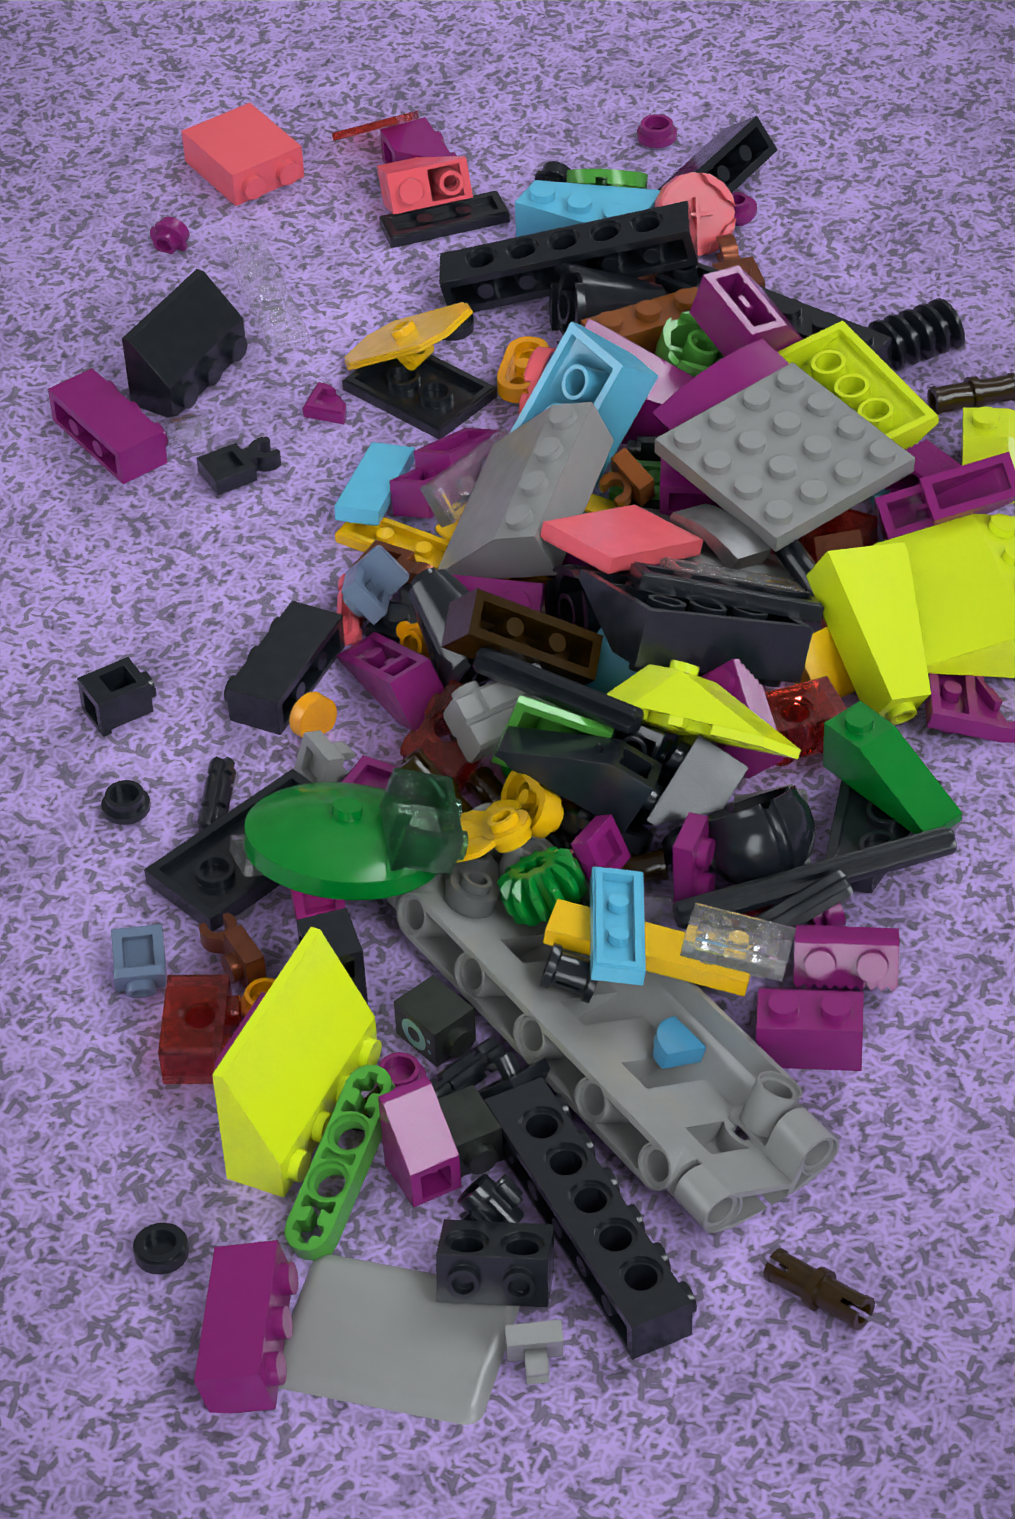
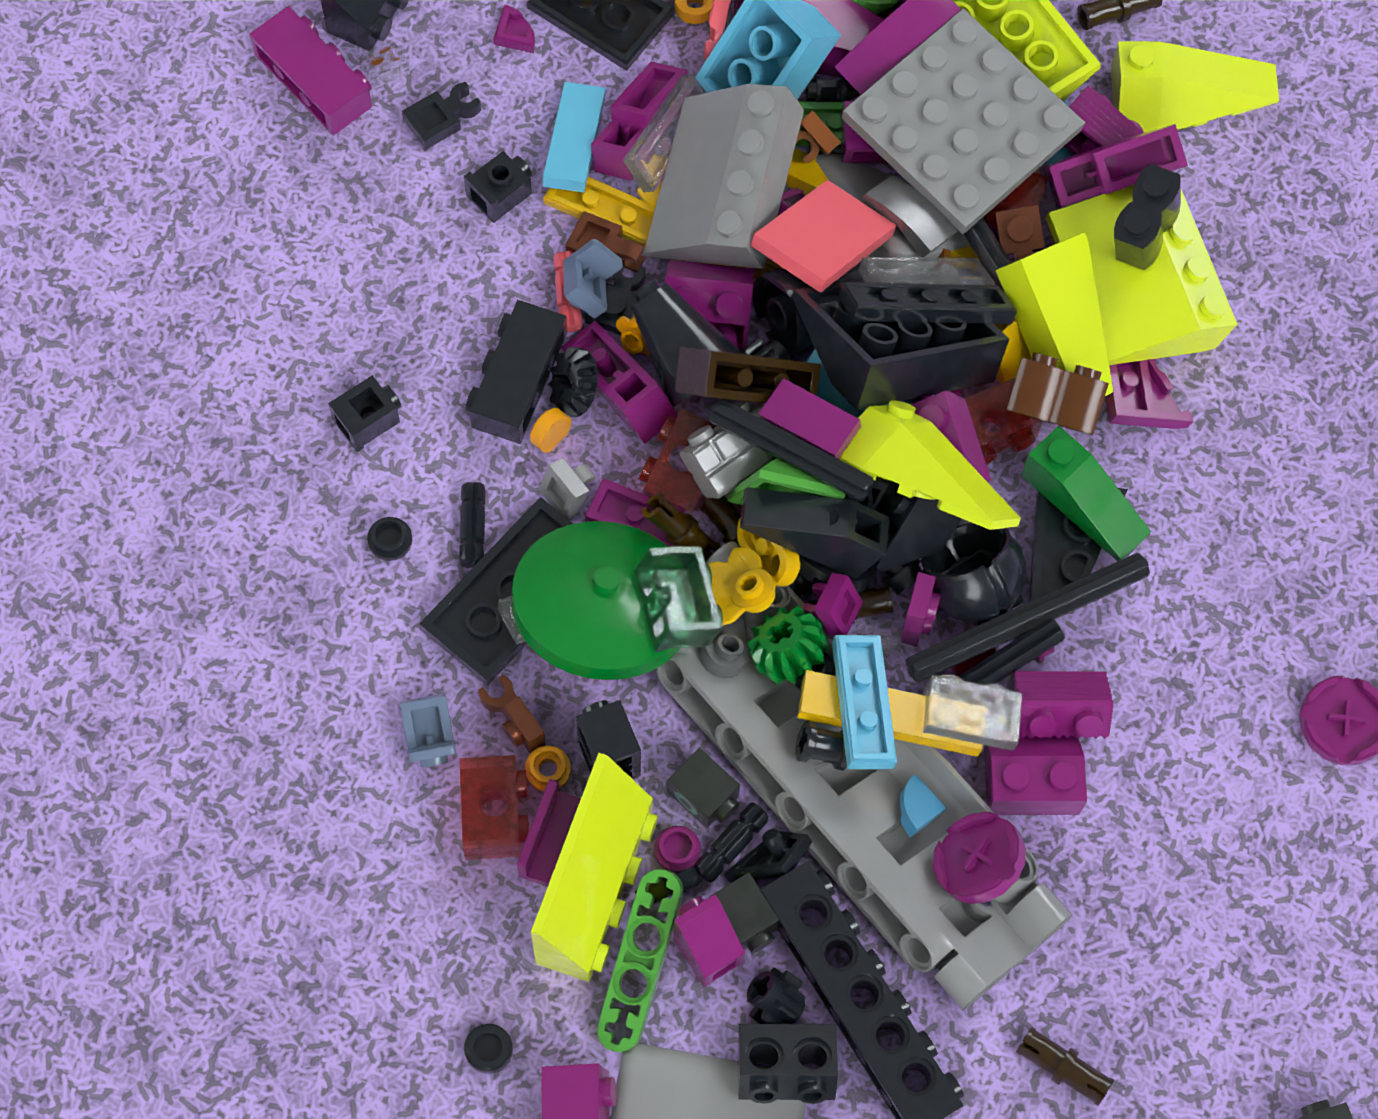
camera: 10 degrees left, 25 degrees up
none -> black brick [464,151,532,223]
none -> black gear [547,347,598,418]
none -> magenta tile [759,378,861,459]
none -> magenta tile [932,812,1026,904]
none -> reddish brown brick [1006,352,1109,435]
none -> black brick [1114,164,1181,270]

